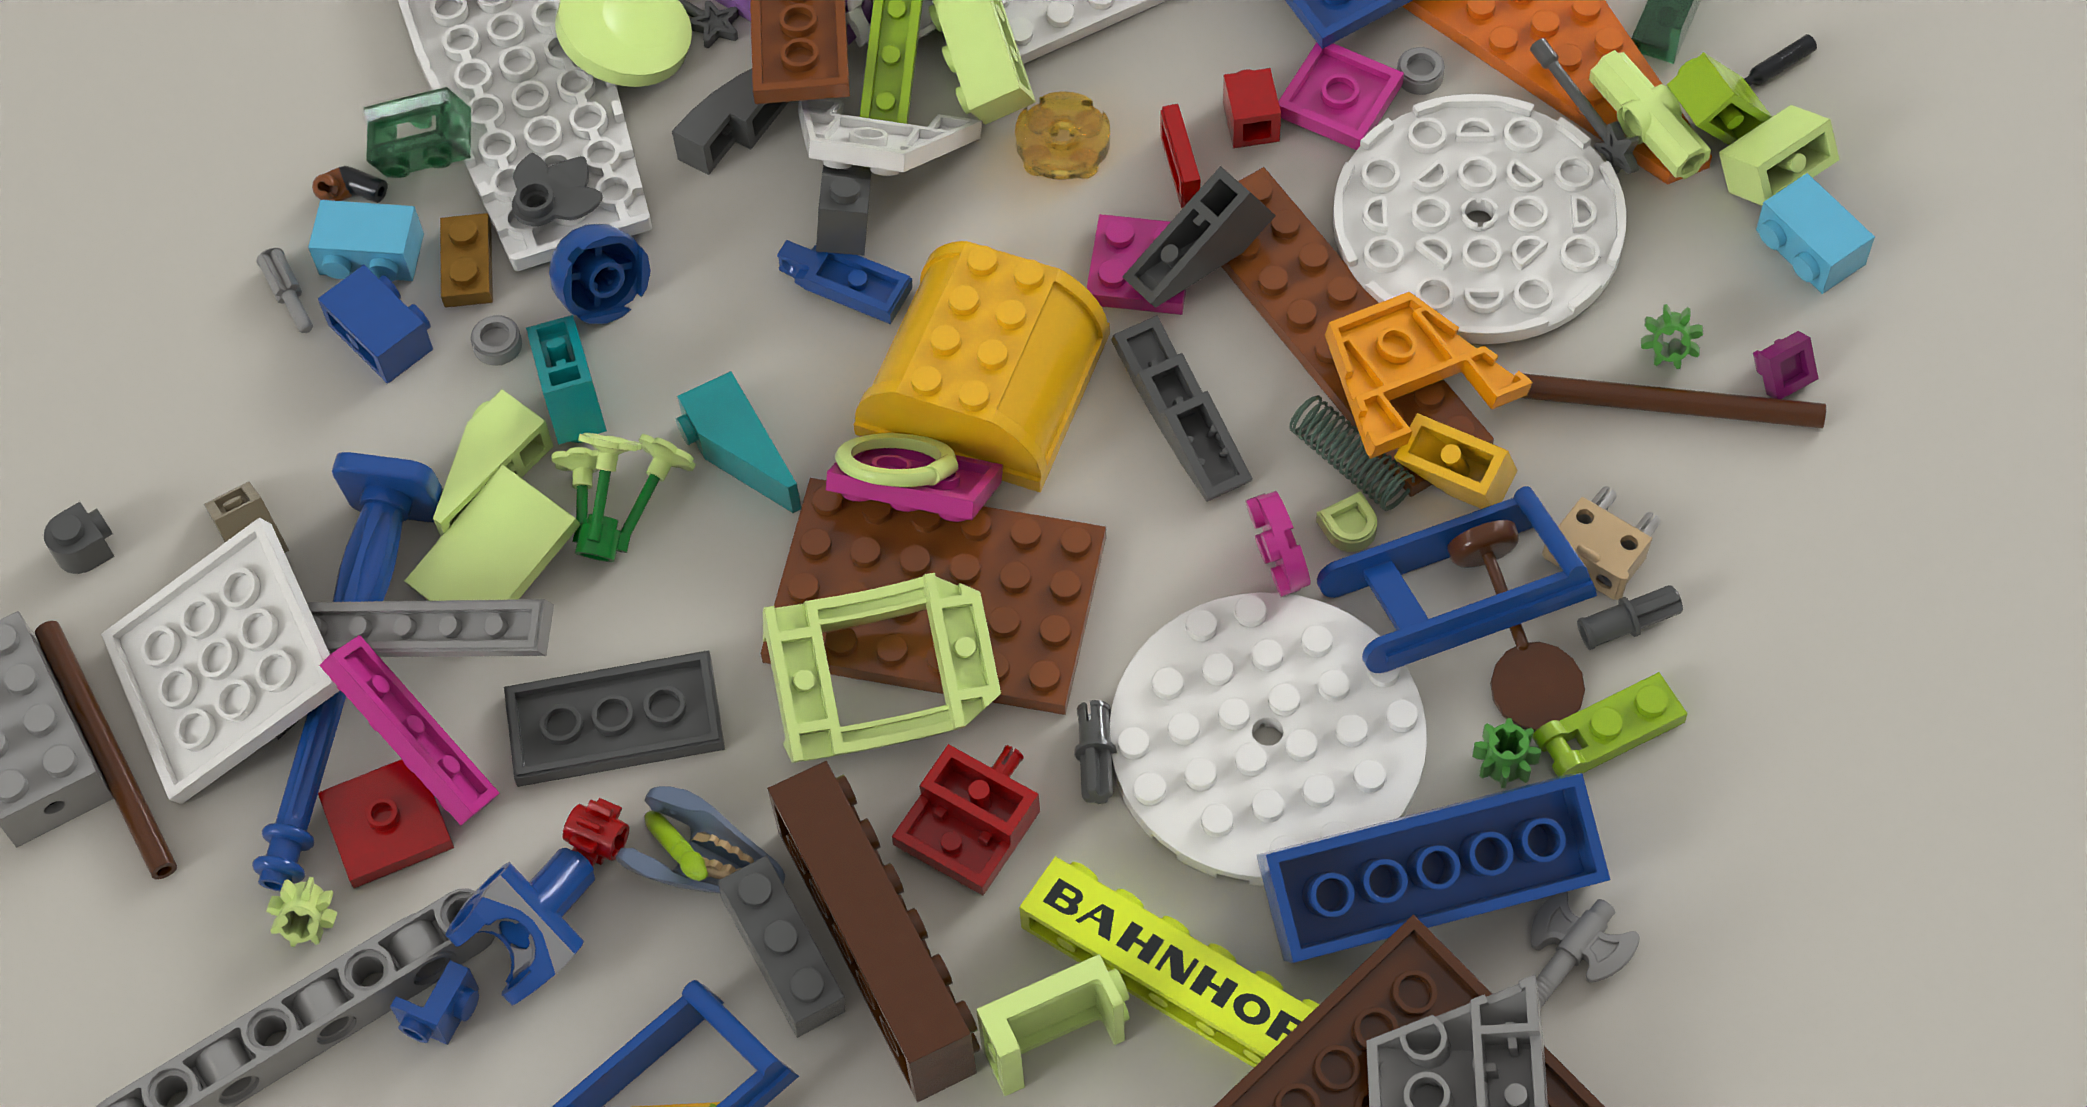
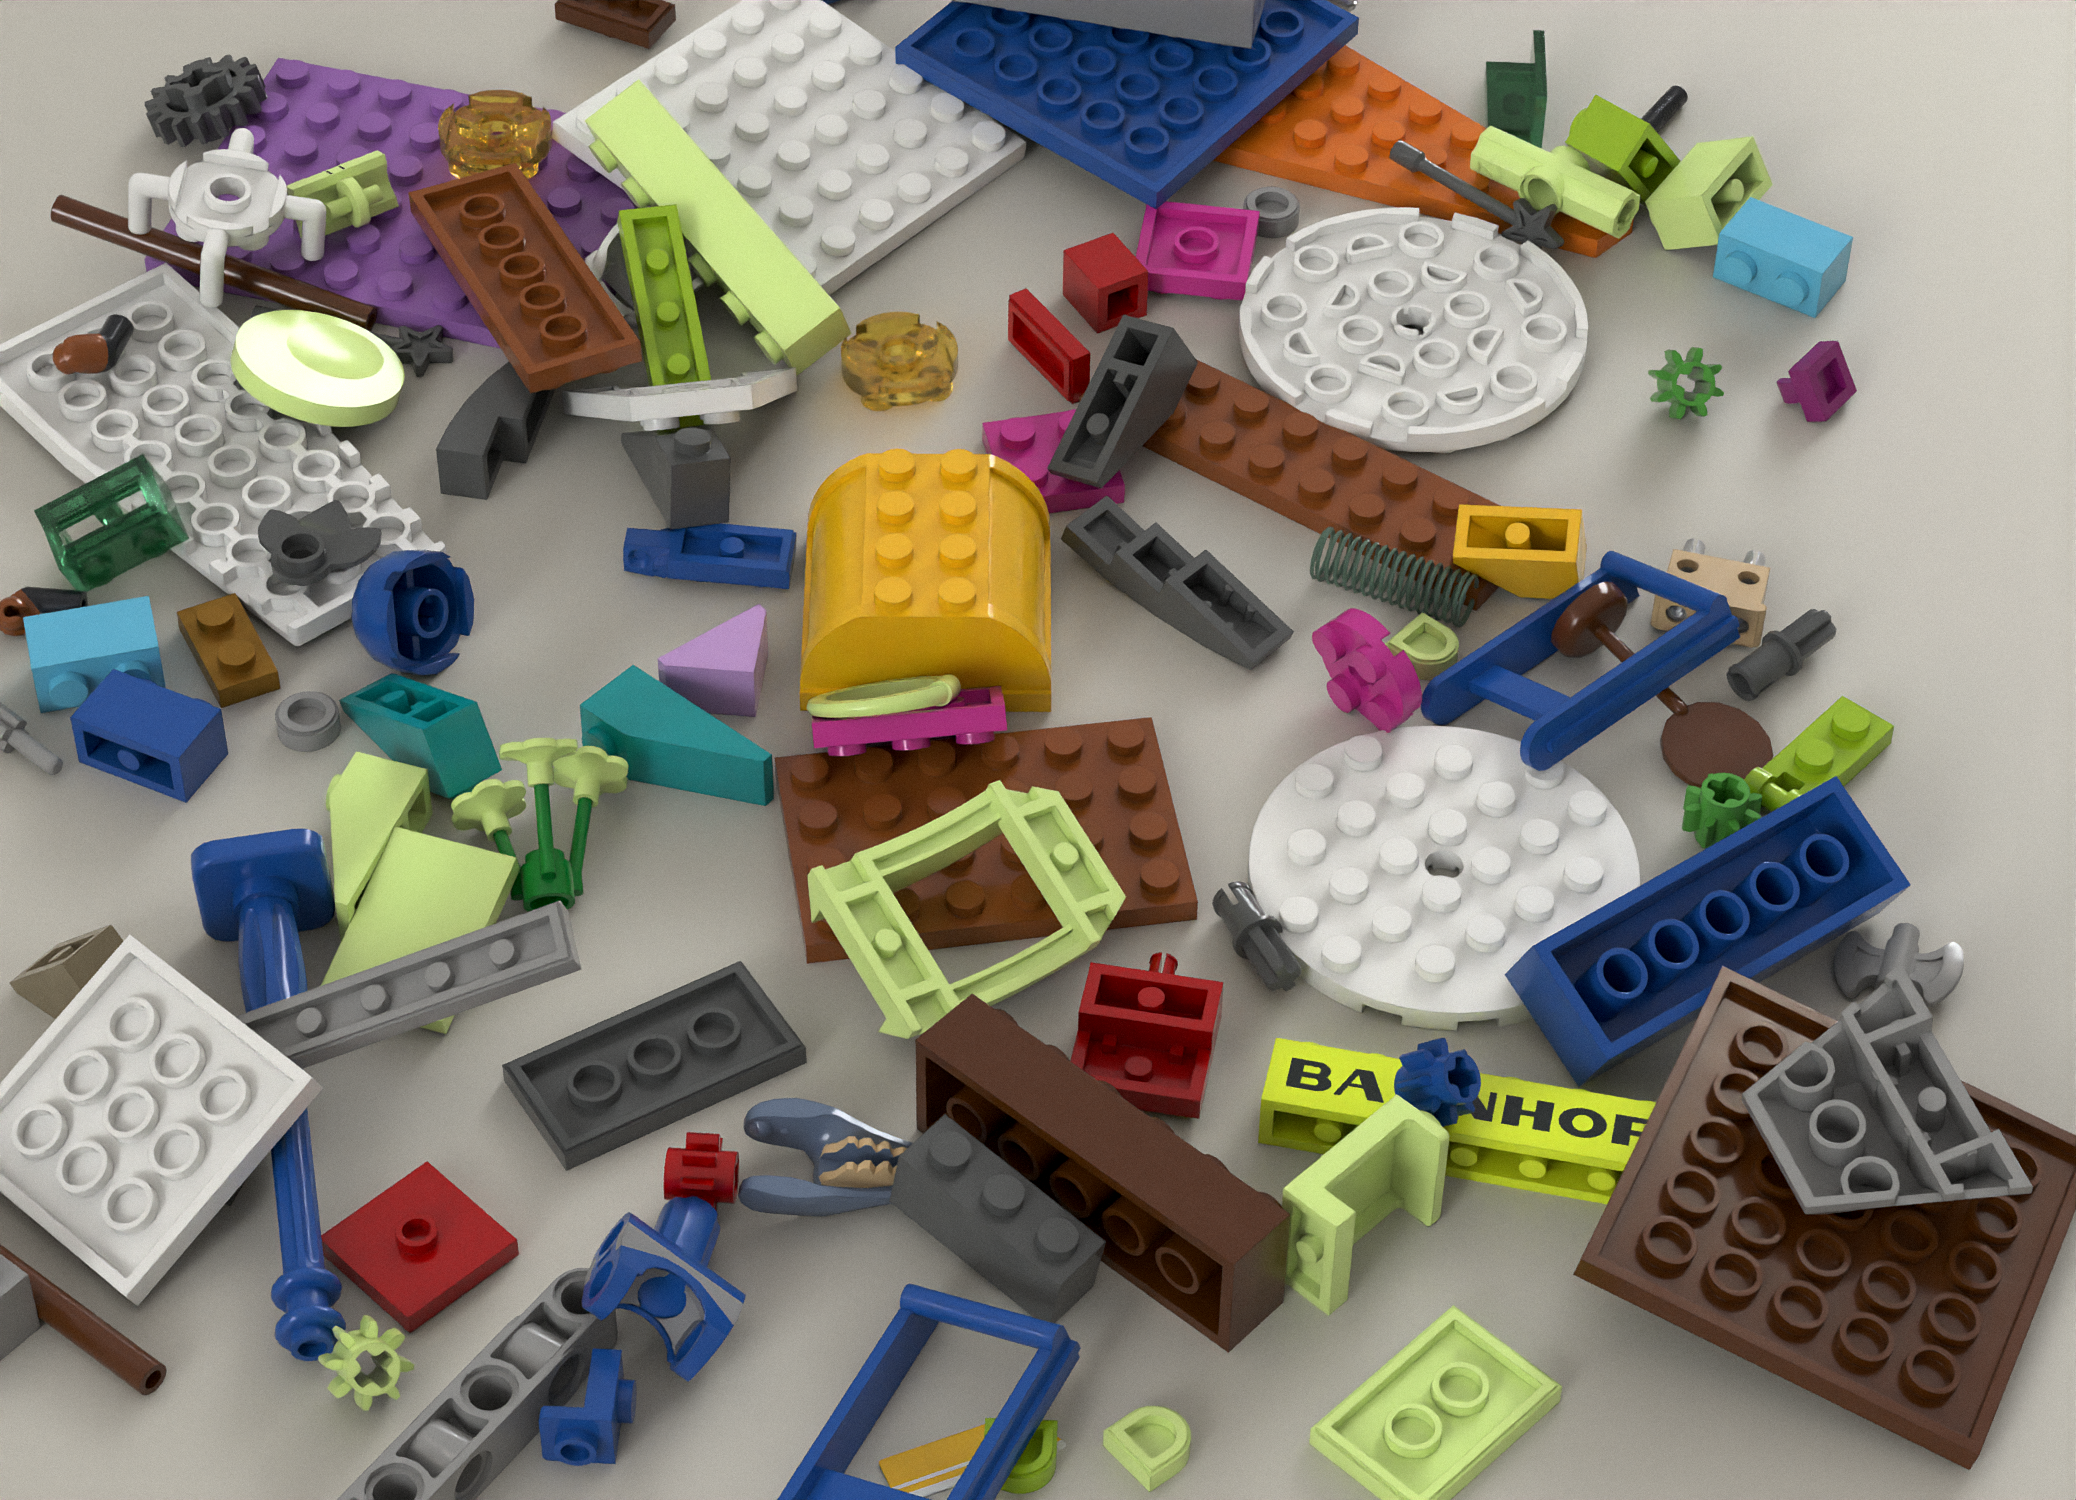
camera: 25 degrees left, 15 degrees down
dark pink plate [319,635,500,825] -> none
lime piece [644,810,708,881] -> none
light orange wing [1325,292,1533,459] -> none
reddish brown piece [1522,373,1826,429] -> none
none -> lavender slope [657,604,768,717]
none -> blue gear [1394,1038,1481,1127]

